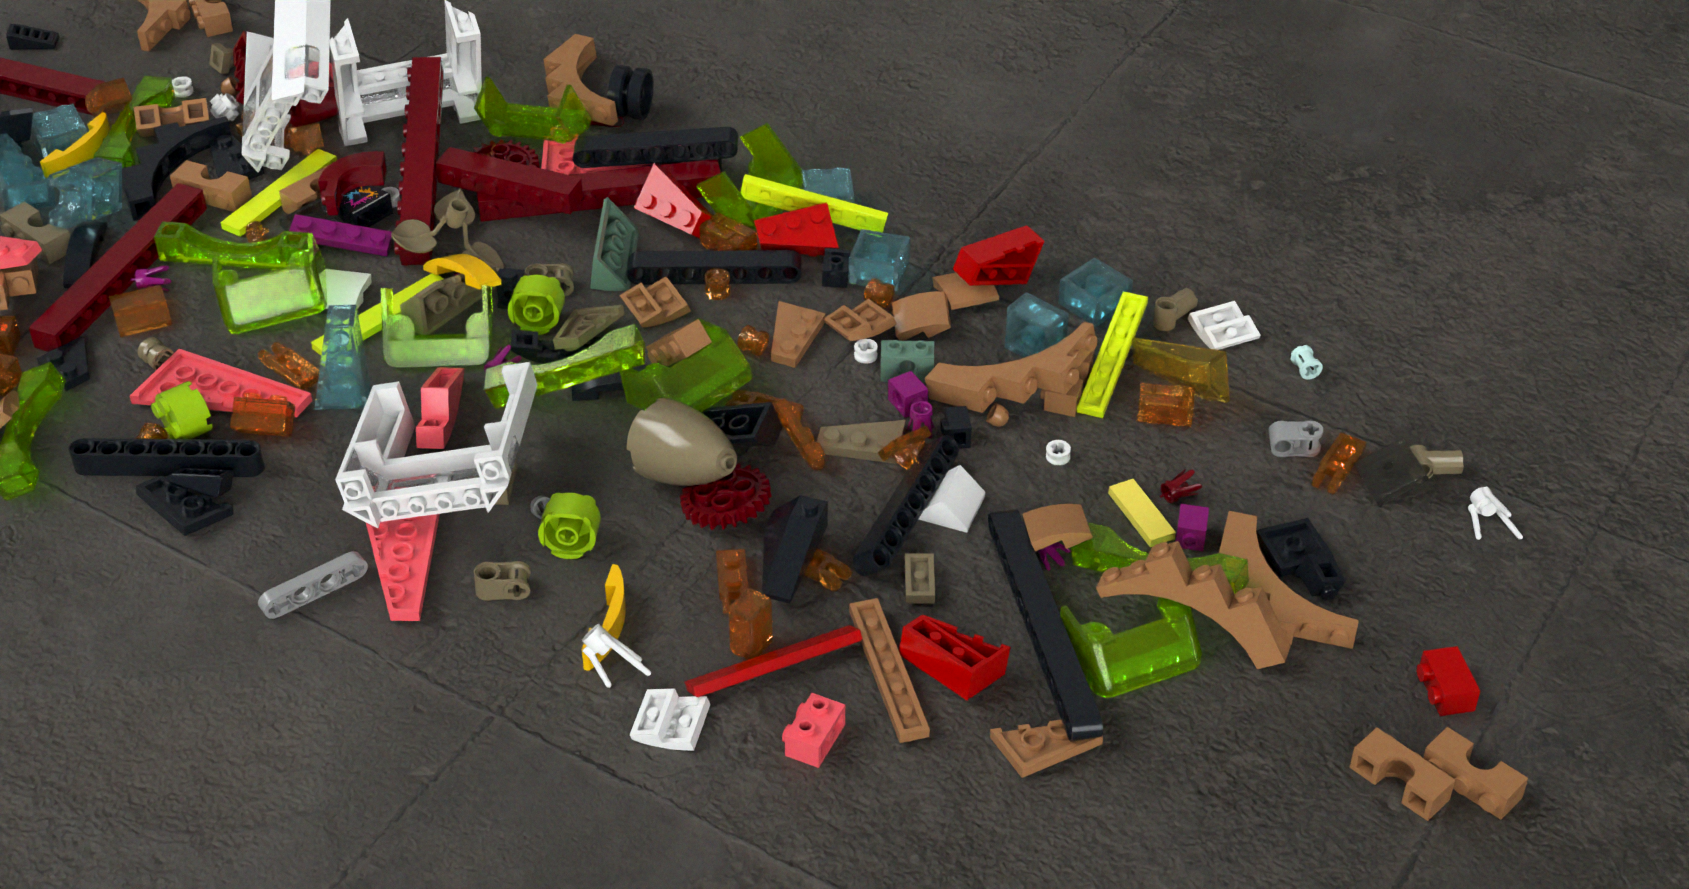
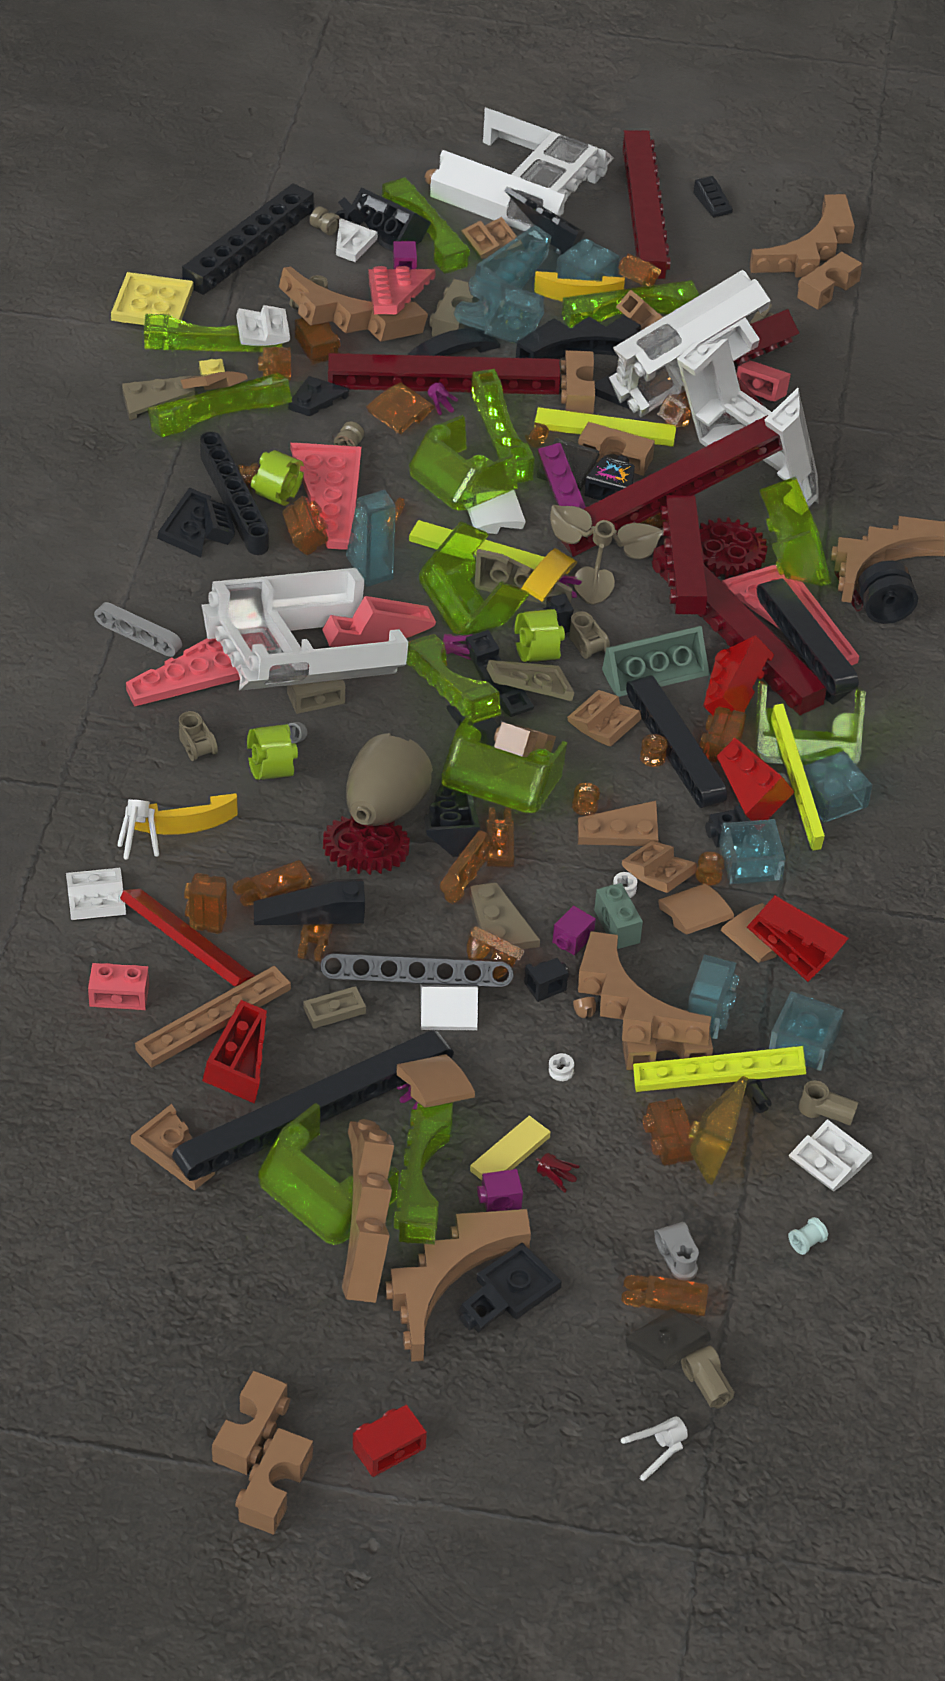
camera: 65 degrees right, 5 degrees up
dark red arch [318,151,387,215] -> none
magenta piece [906,401,934,440] -> none

